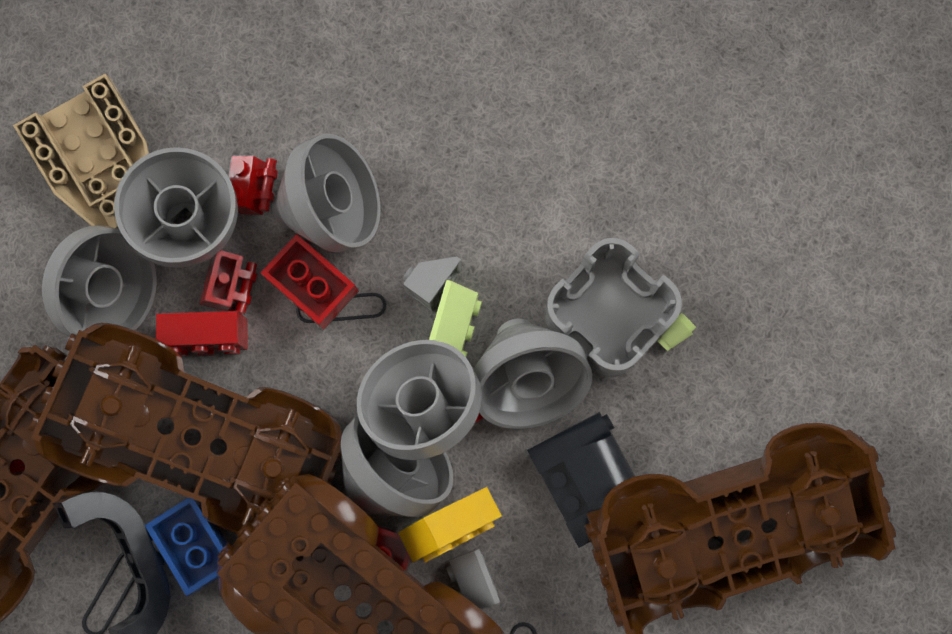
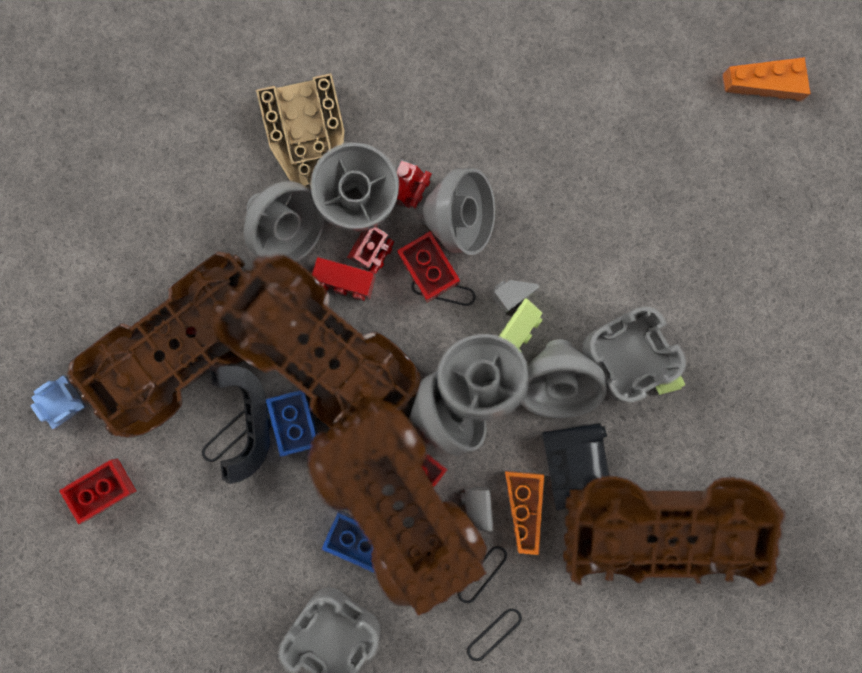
camera: 10 degrees right, 5 degrees up
yellow brick [398,487,502,563] -> none
none -> orange wedge [505,471,544,555]

